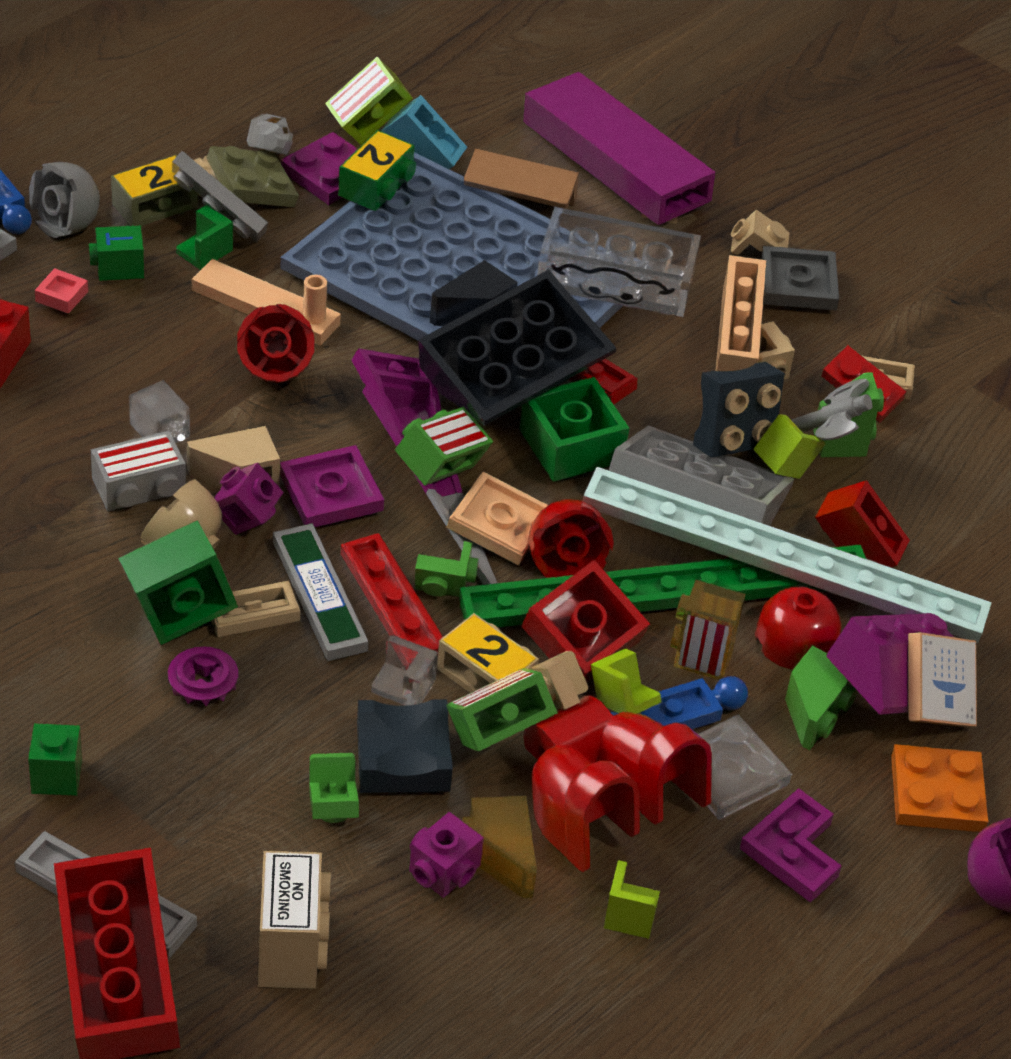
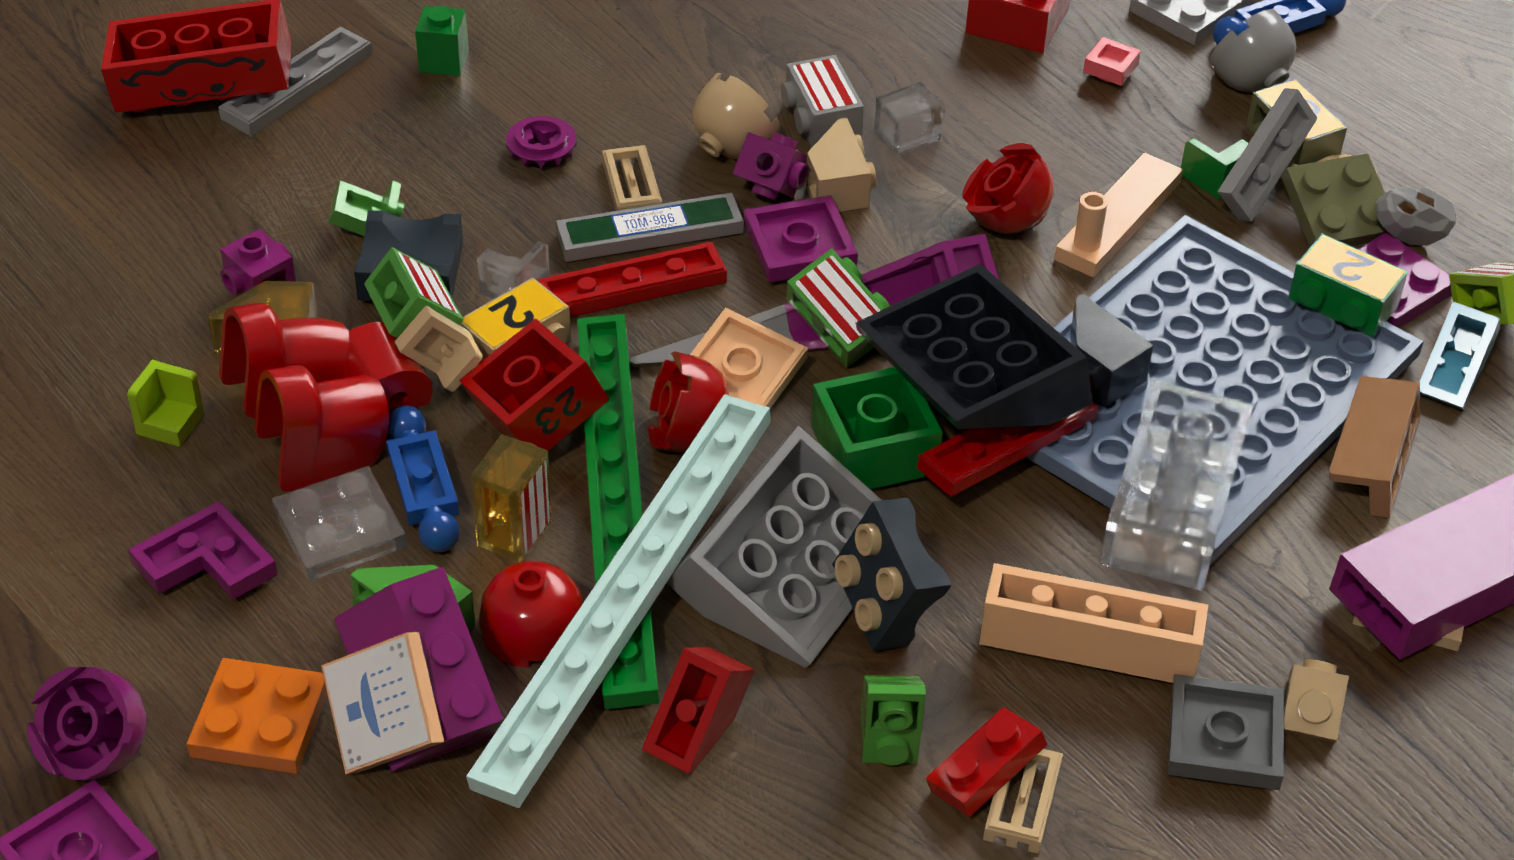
camera: 100 degrees right, 0 degrees up
green brick [89,225,144,281] -> none
green brick [118,520,238,645] -> none
brick [258,851,331,989] -> none
bright green bracket [415,541,479,597] -> none
lime panel [591,648,662,713] -> none
lime panel [754,414,825,479] -> none
tan bracket [758,321,795,379] -> none
light grey piece [791,379,873,440] -> none

